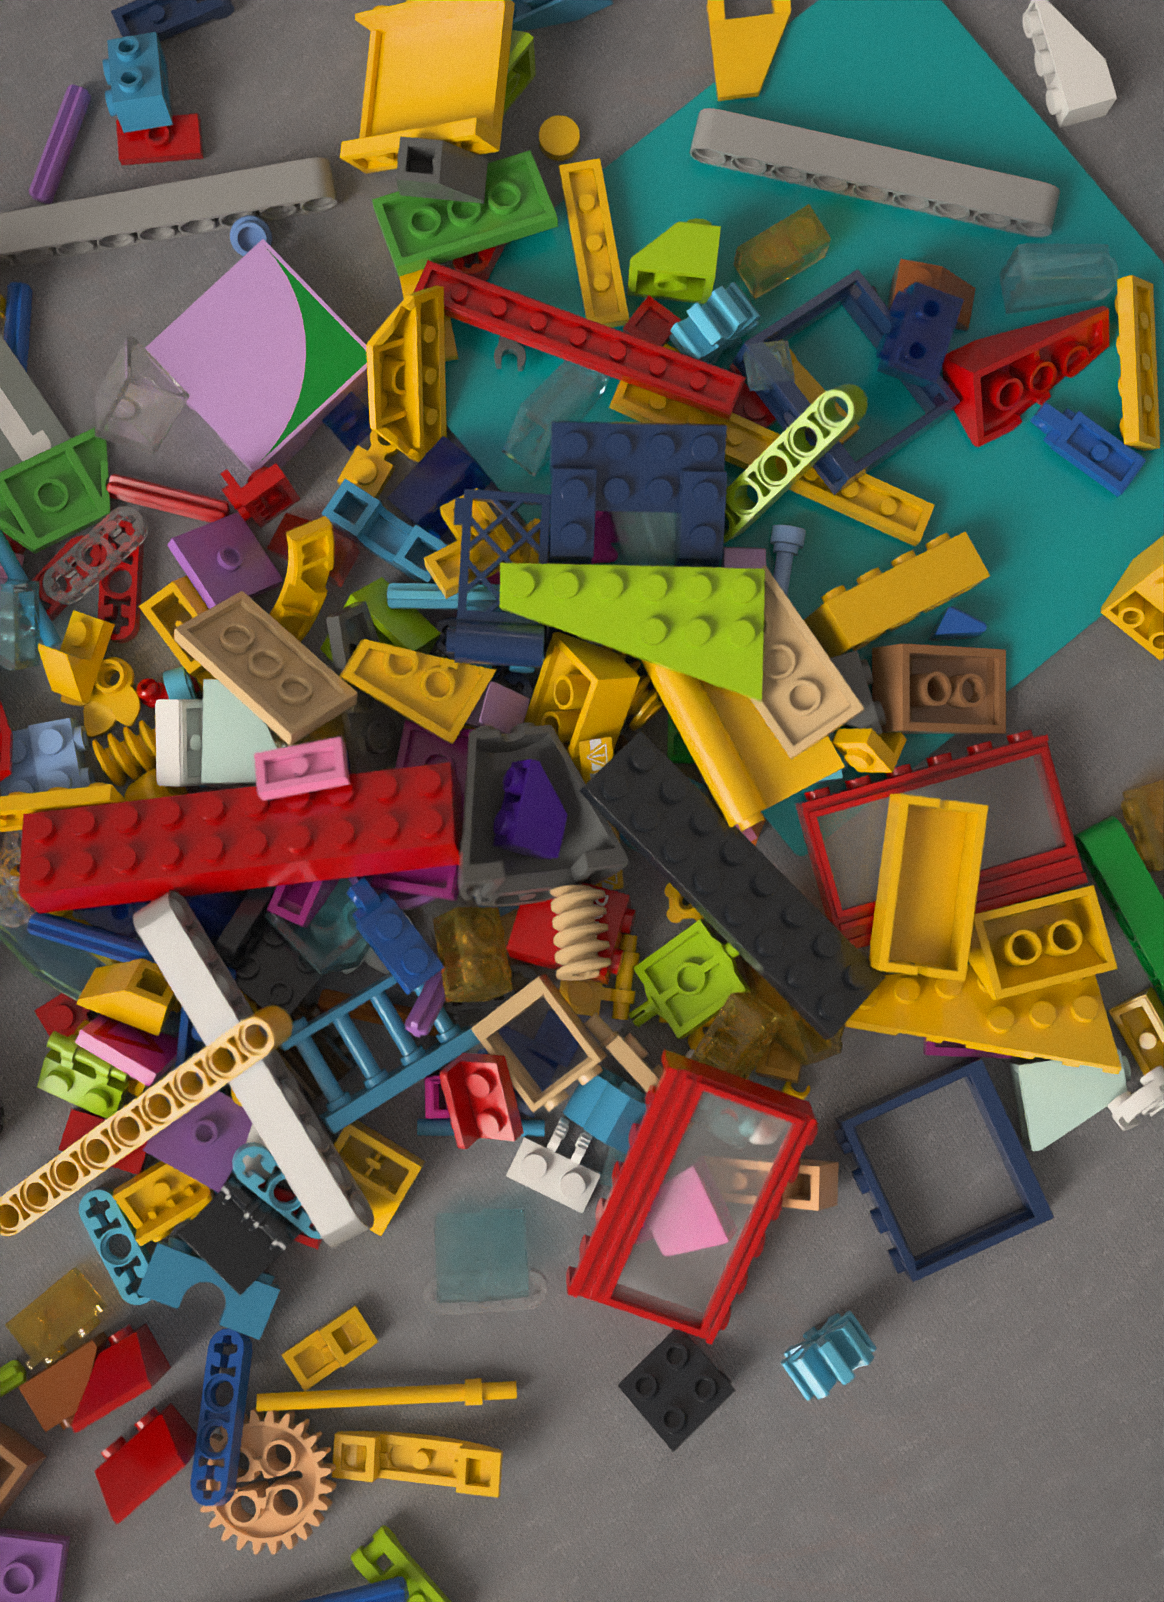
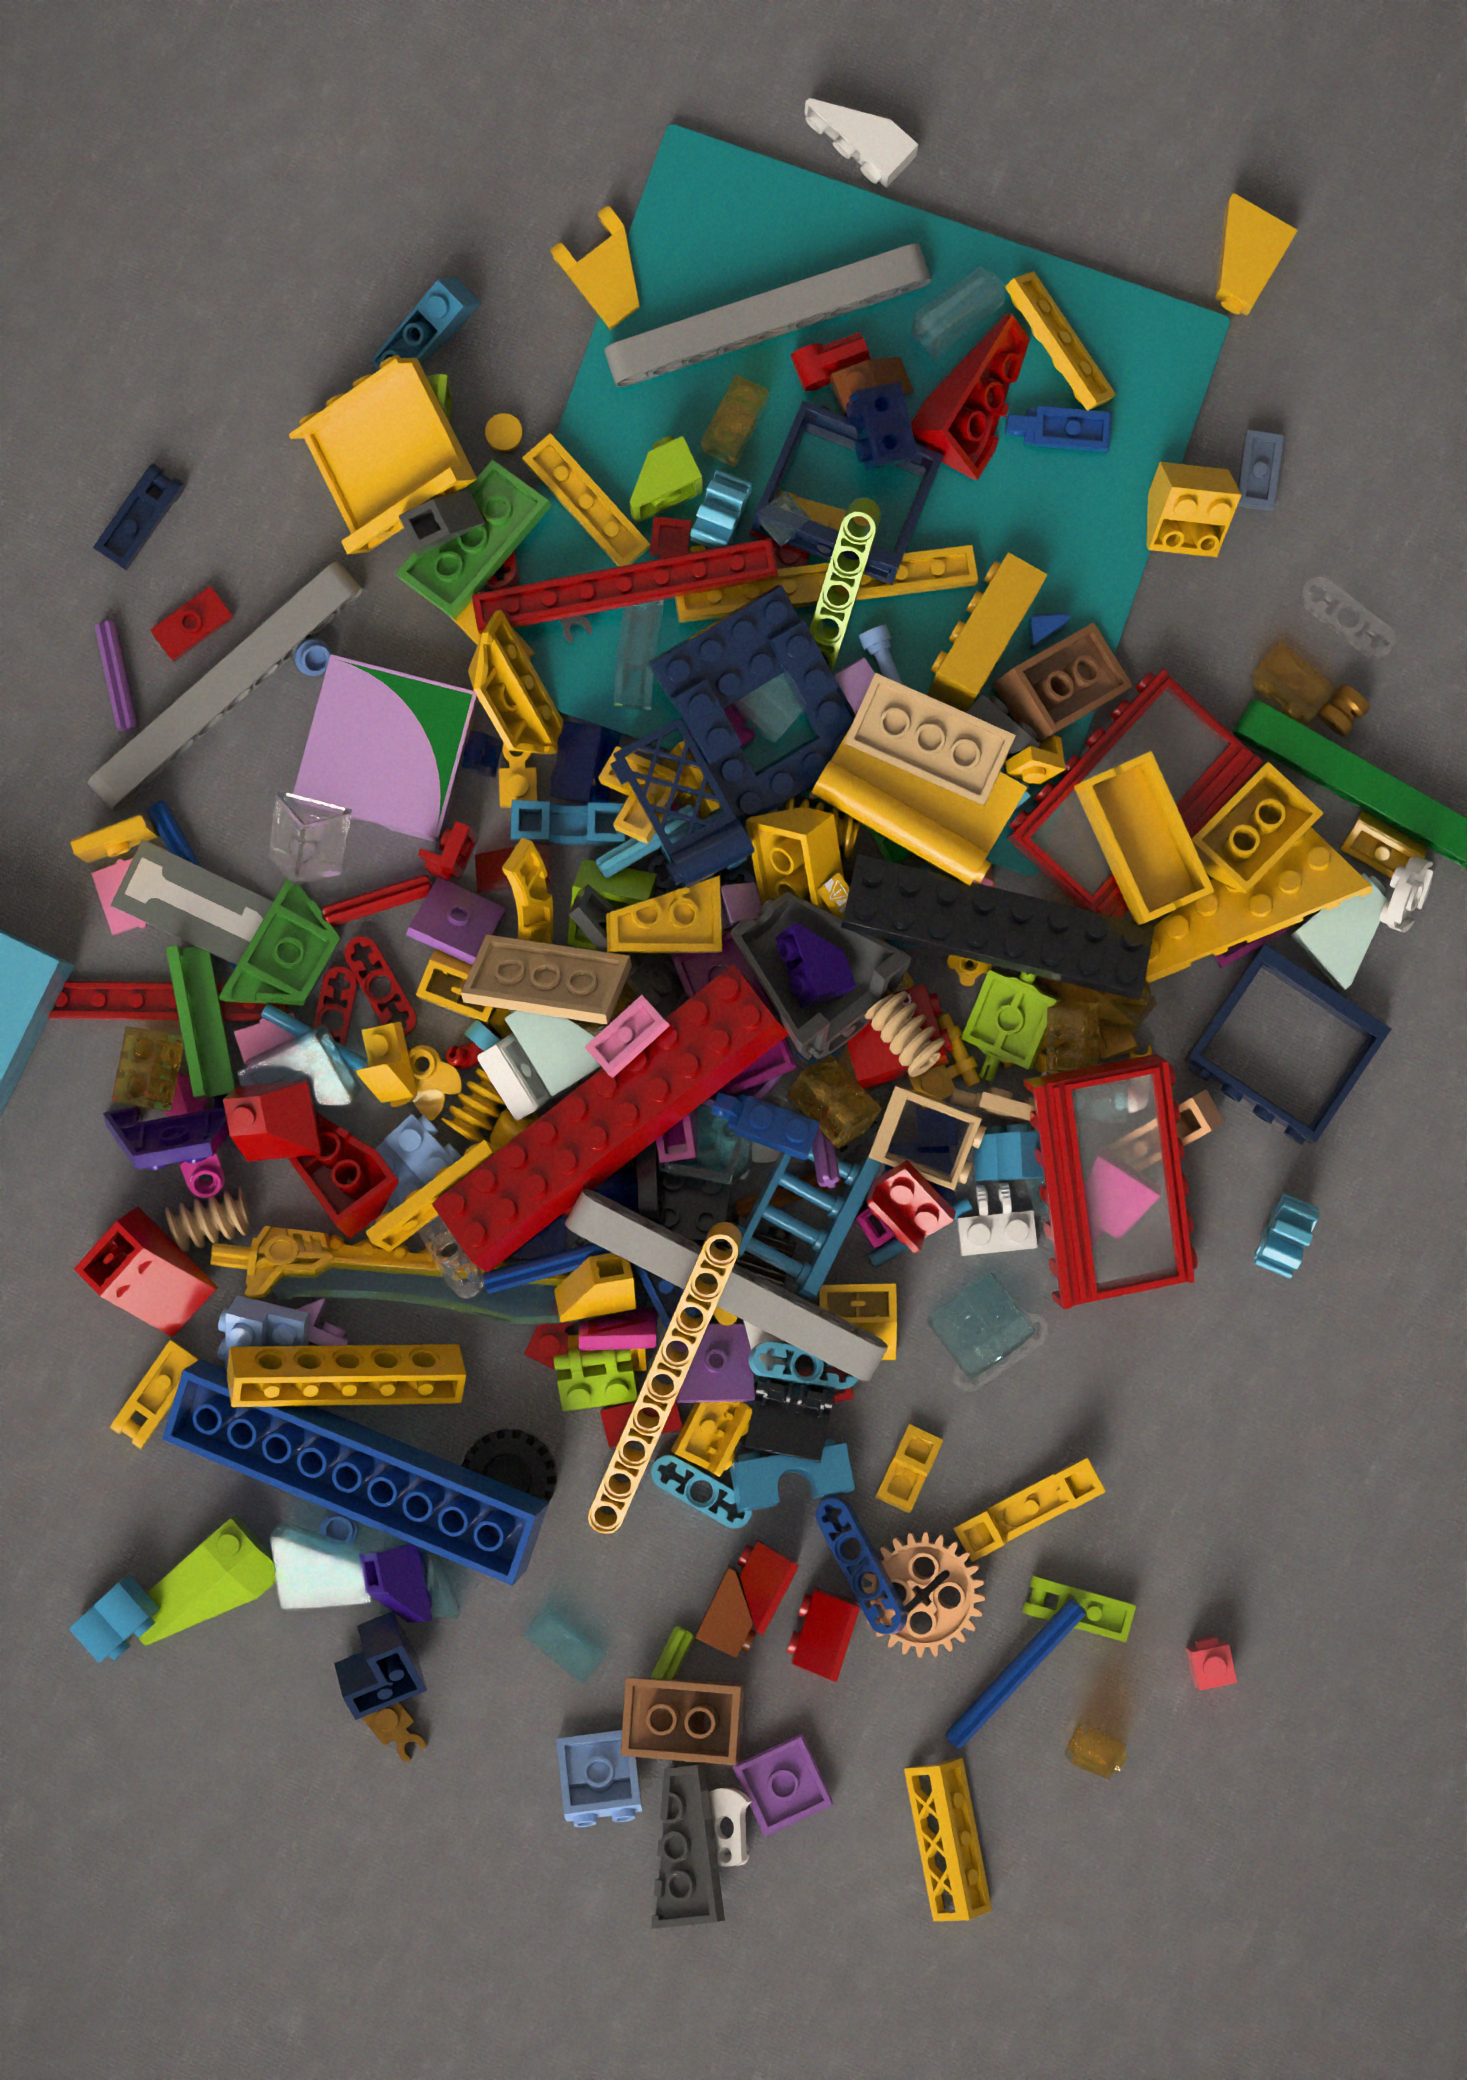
camera: 35 degrees left, 0 degrees up
clear yellow bracket [5,1267,107,1370] -> none
clear beam [43,506,148,605] -> none
dark azure brick [102,32,173,133] -> none
yellow bar [256,1378,517,1412] -> none
lime wing [499,563,765,702] -> none
black hinge [618,1329,736,1452] -> none
none -> red piece [790,332,871,392]

